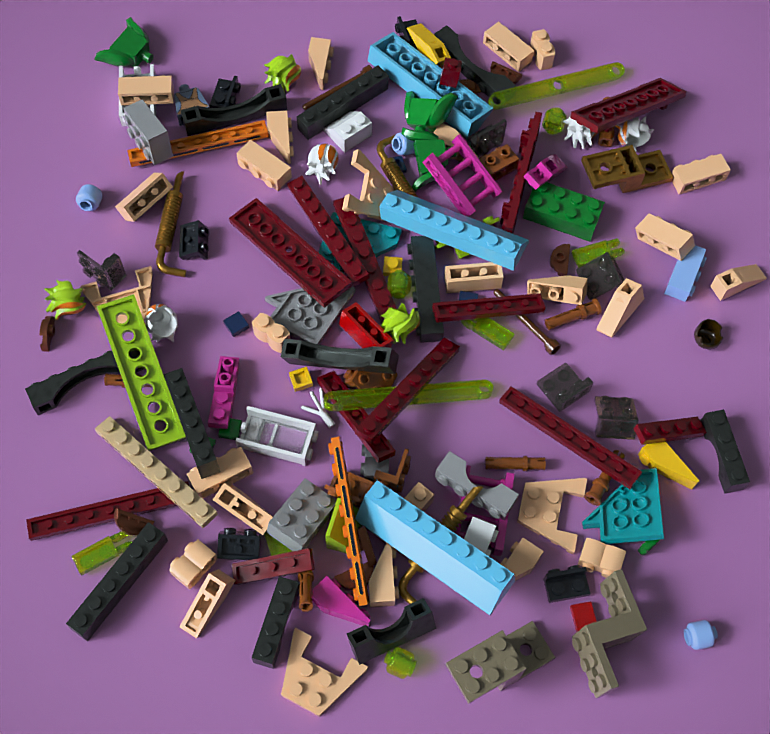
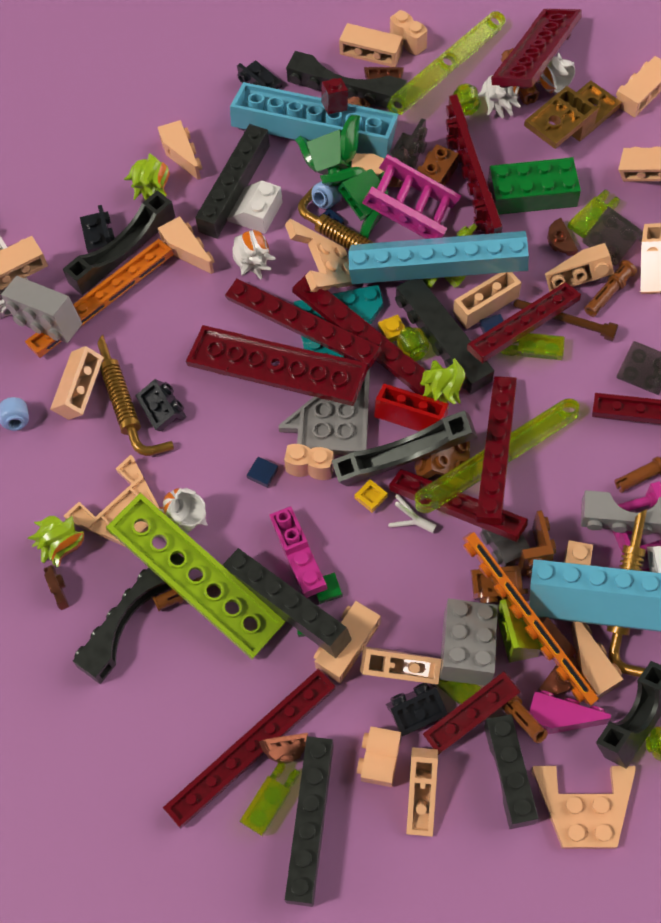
camera: 20 degrees left, 0 degrees up
clear smoke bracket [77,250,127,291] -> none
tan plate [95,416,218,528] -> none
torso [174,84,209,126] -> none
door [236,406,319,466] -> none
light nougat brick [237,140,292,191] -> none
reddish brown piece [302,65,373,110] -> none
yellow slope [407,23,451,68] -> none
dark pink slope [524,154,568,190] -> none

